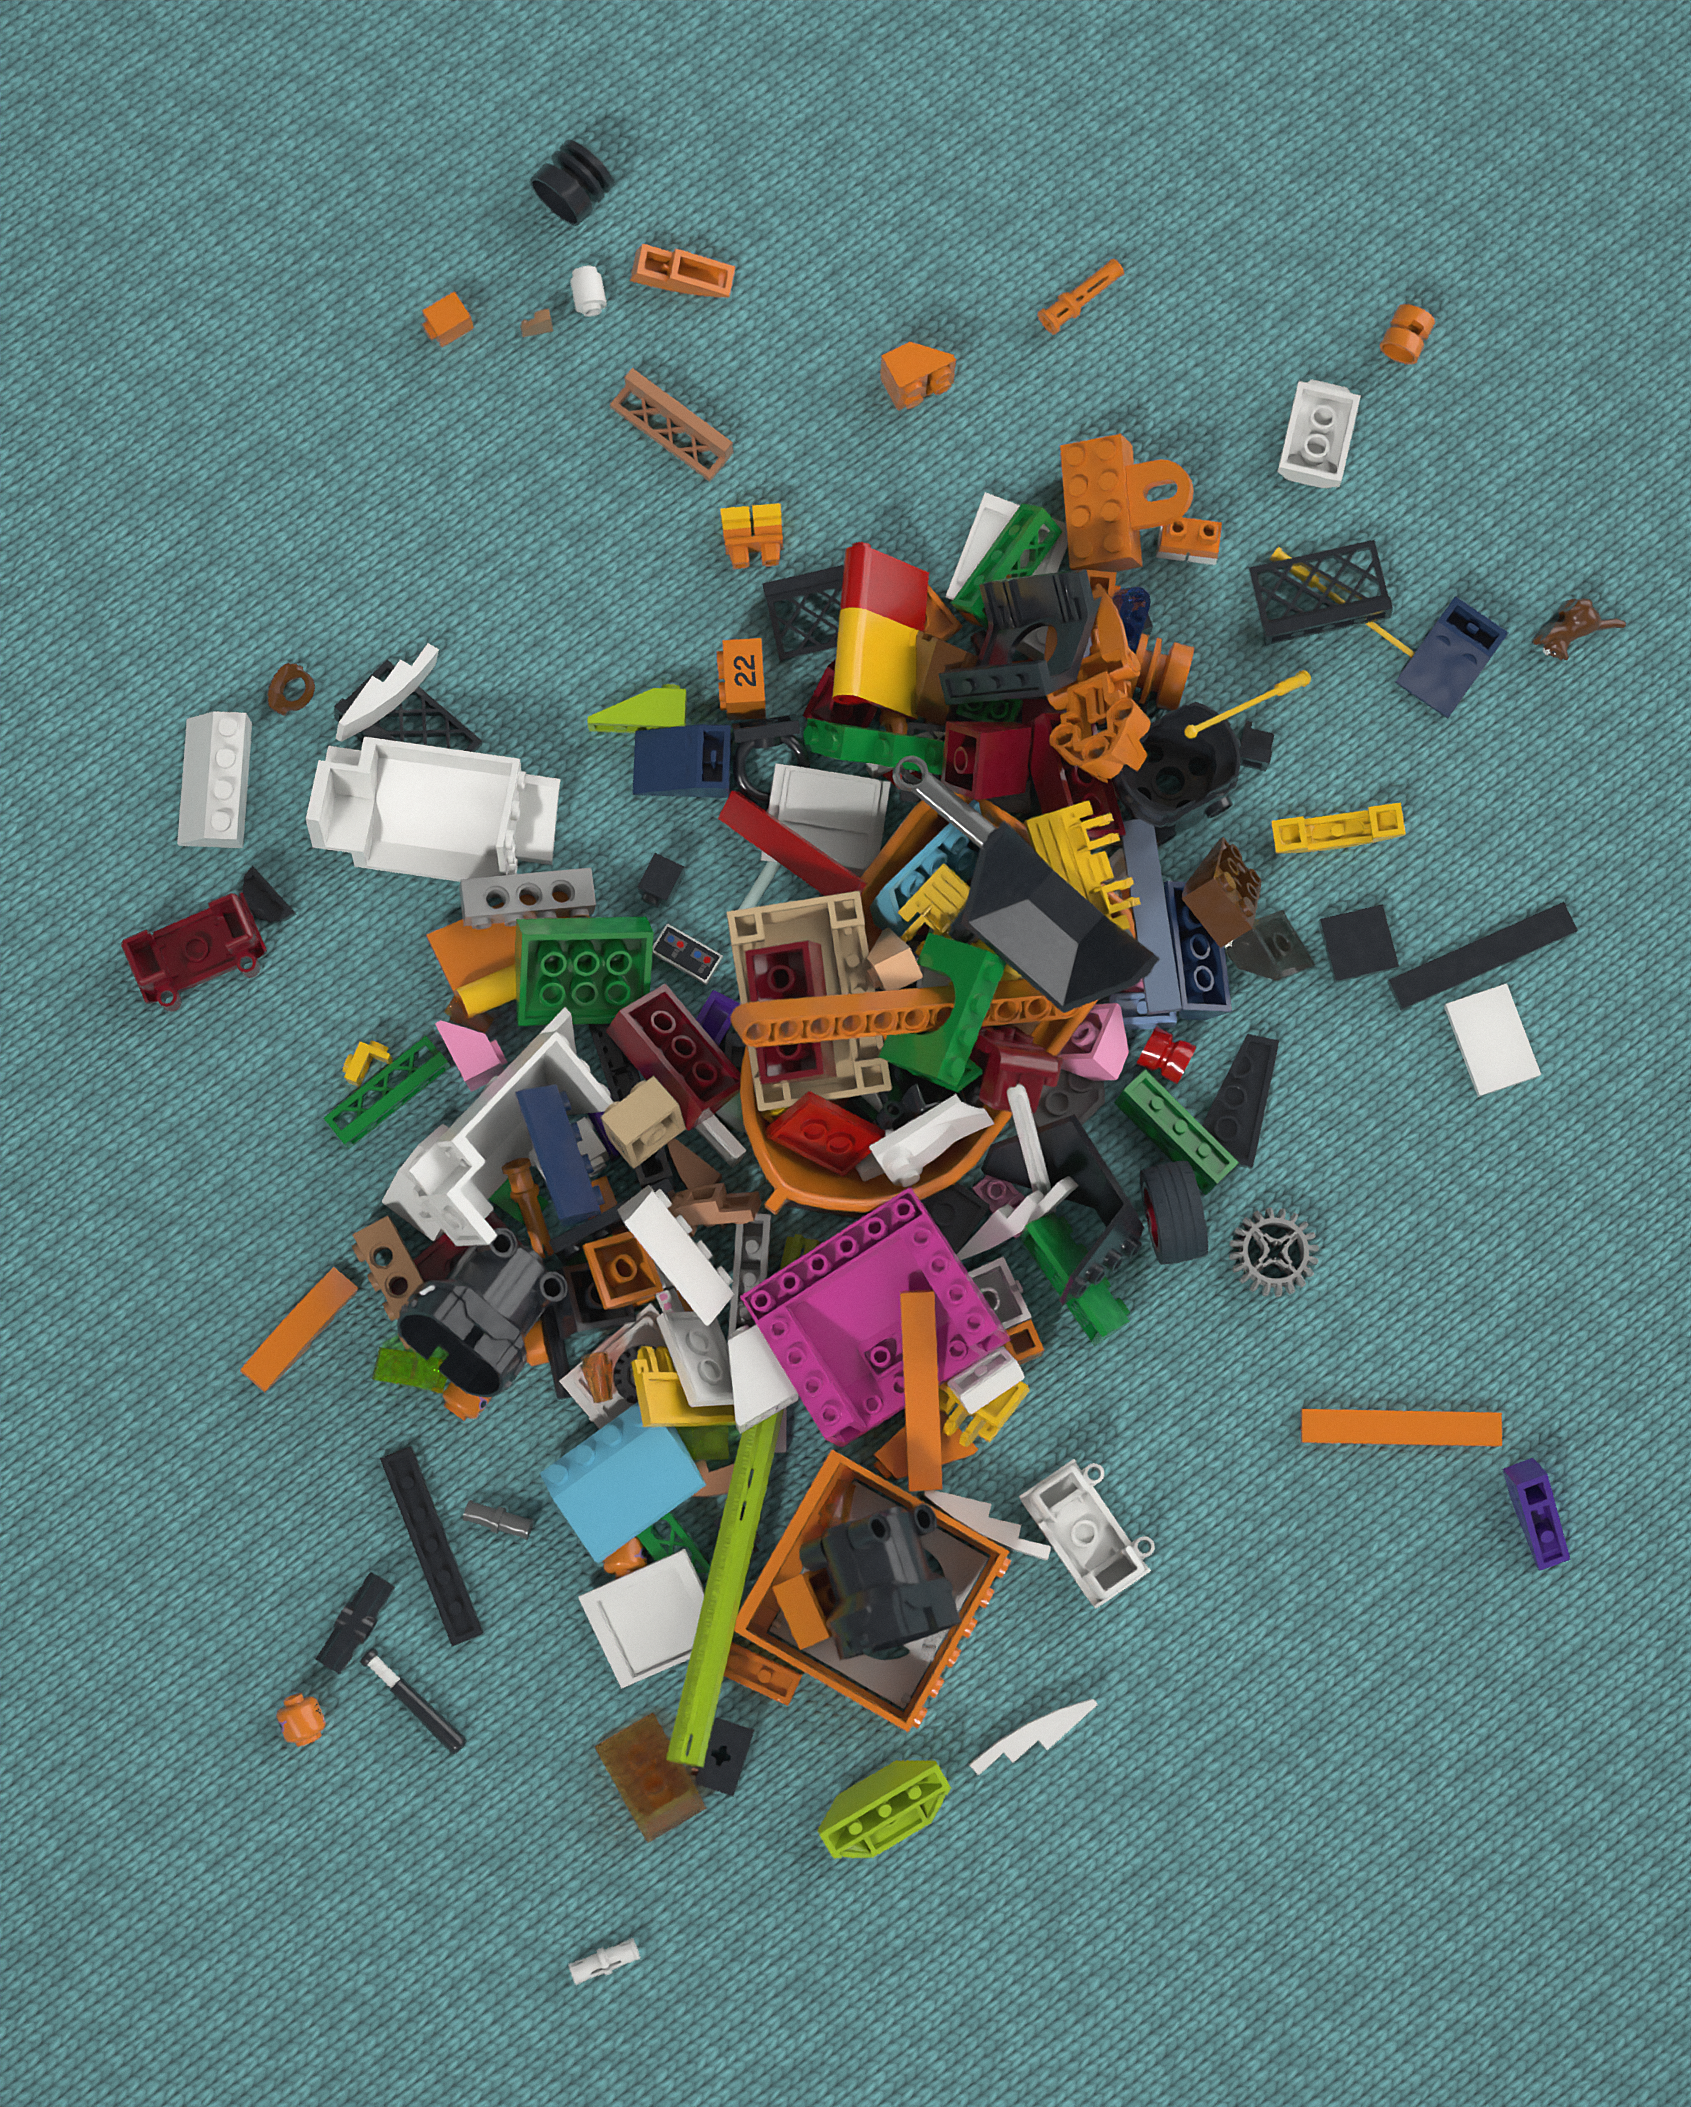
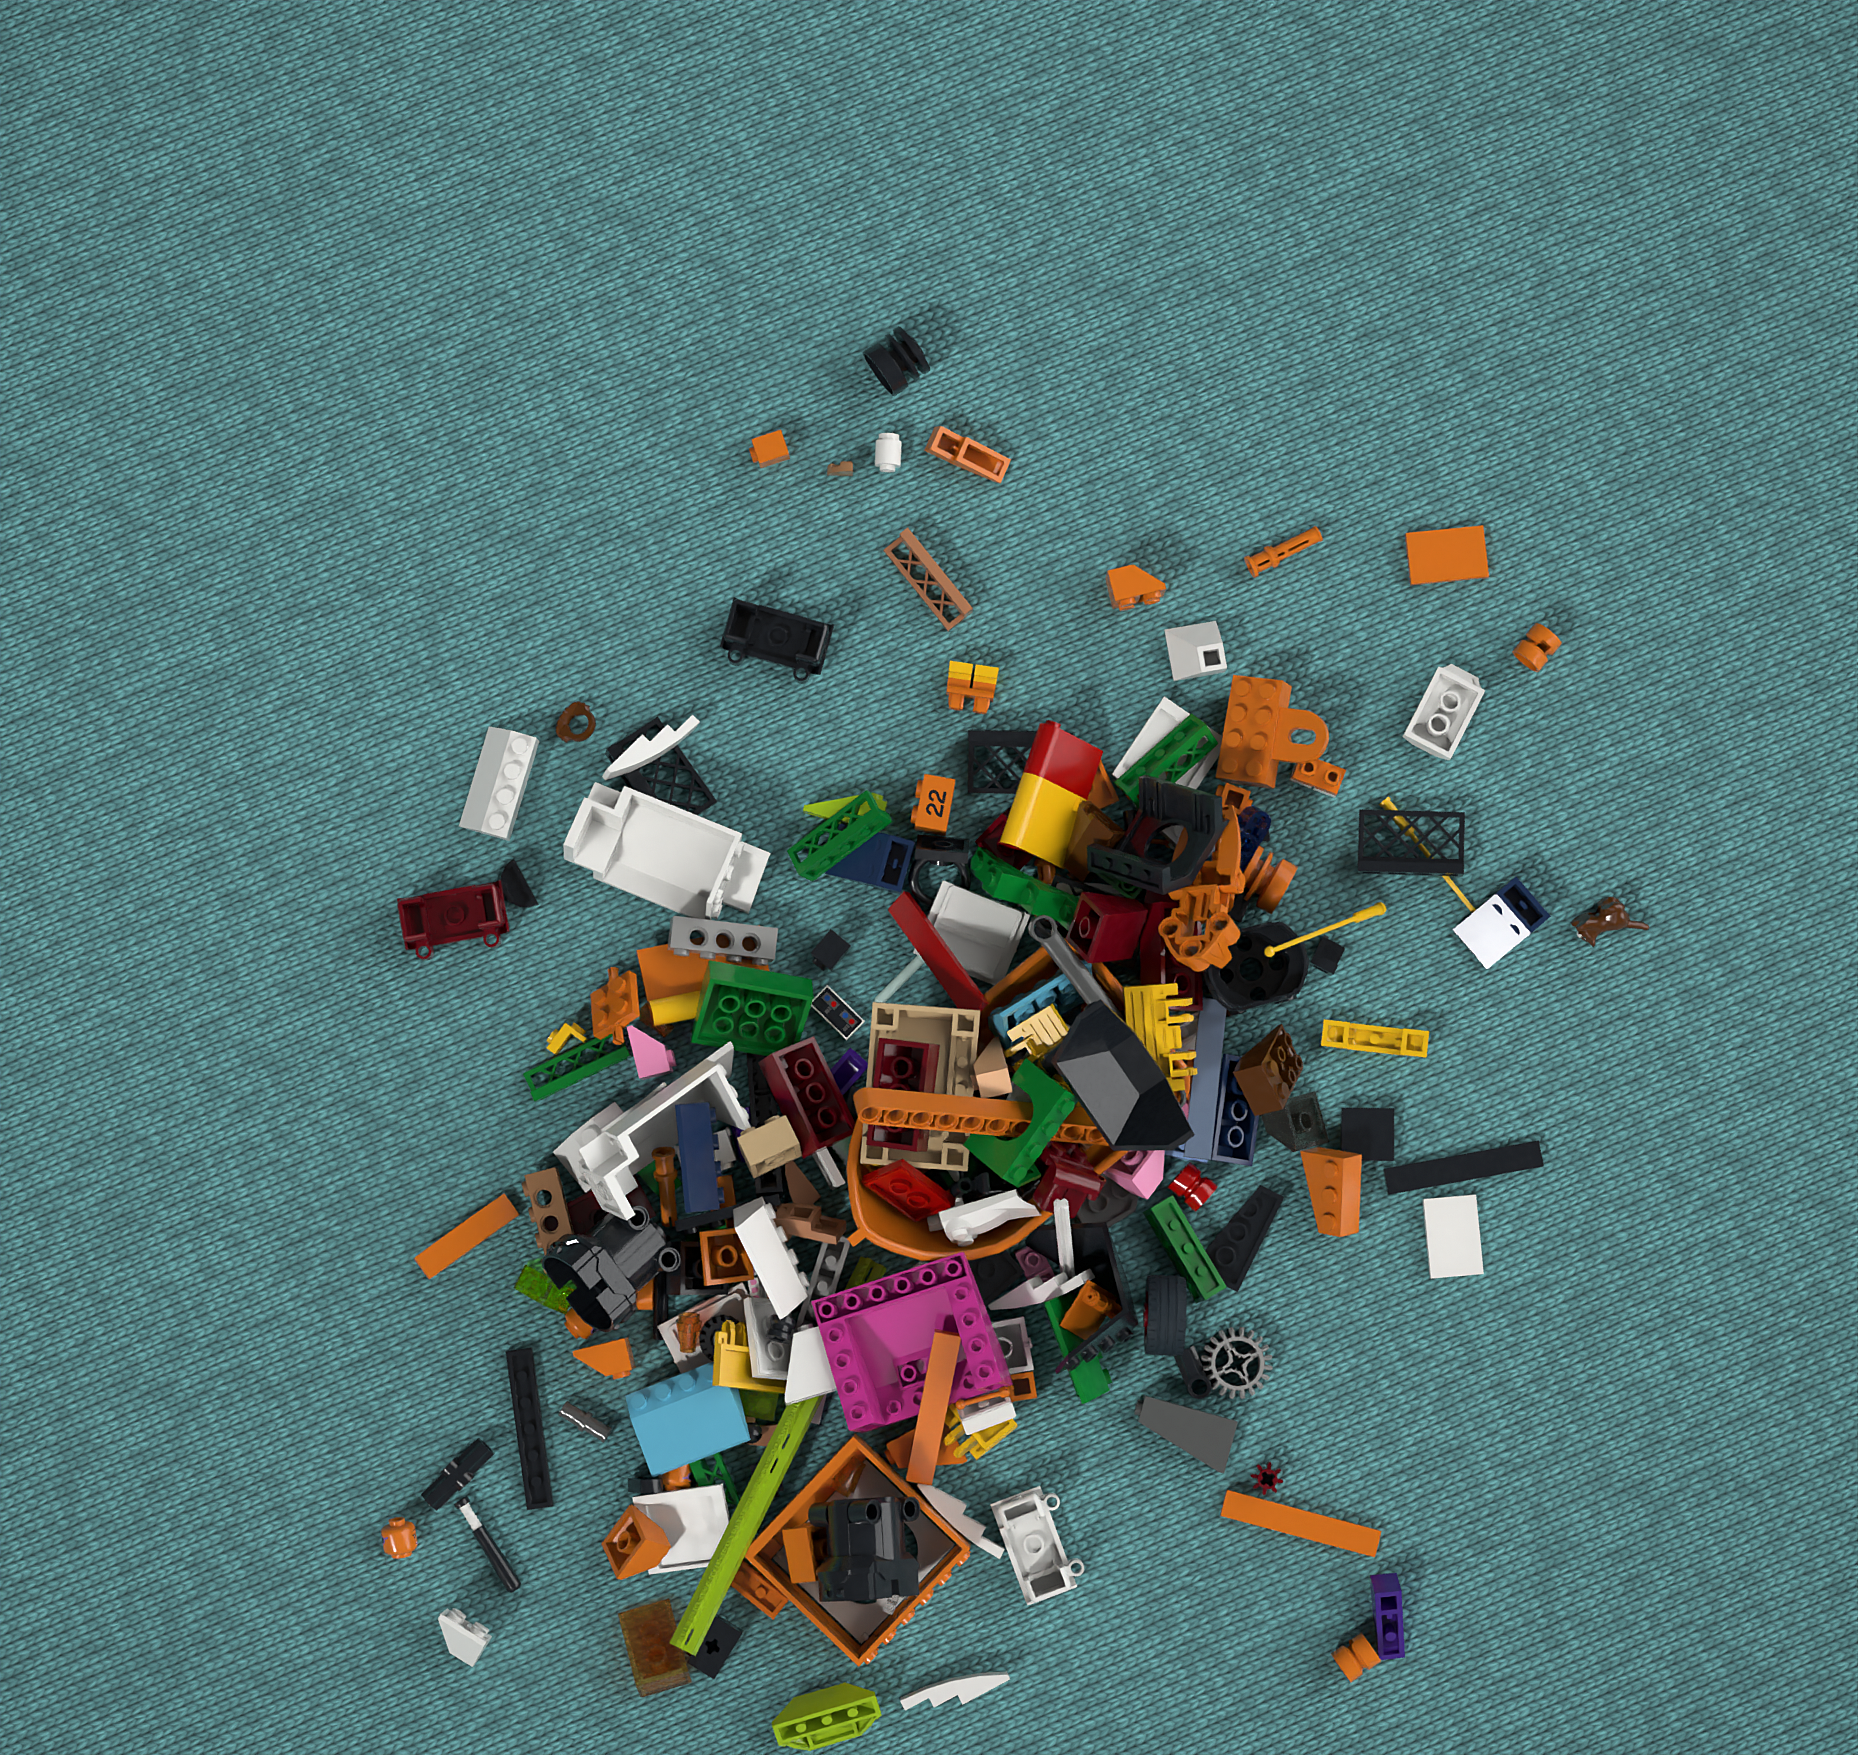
camera: 15 degrees right, 5 degrees up
none -> white slope [438,1608,492,1667]
none -> orange slope [572,1337,636,1380]
none -> orange plate [590,967,640,1045]
none -> orange slope [601,1504,671,1580]
none -> black beam [628,1477,663,1493]
none -> black container [720,597,834,684]
none -> black hinge [744,1422,762,1444]
none -> black wheel [766,1315,797,1344]
none -> green fence [787,790,893,882]
none -> orange hinge [955,1387,1010,1410]
none -> orange hinge [1060,1280,1122,1340]
none -> dark grey slope [1134,1395,1238,1473]
none -> white slope [1164,621,1227,681]
none -> black piece [1173,1346,1211,1399]
none -> dark red gear [1250,1461,1283,1495]
none -> orange wedge [1300,1147,1362,1237]
none -> orange wheel [1331,1633,1381,1683]
none -> orange tile [1405,525,1489,586]

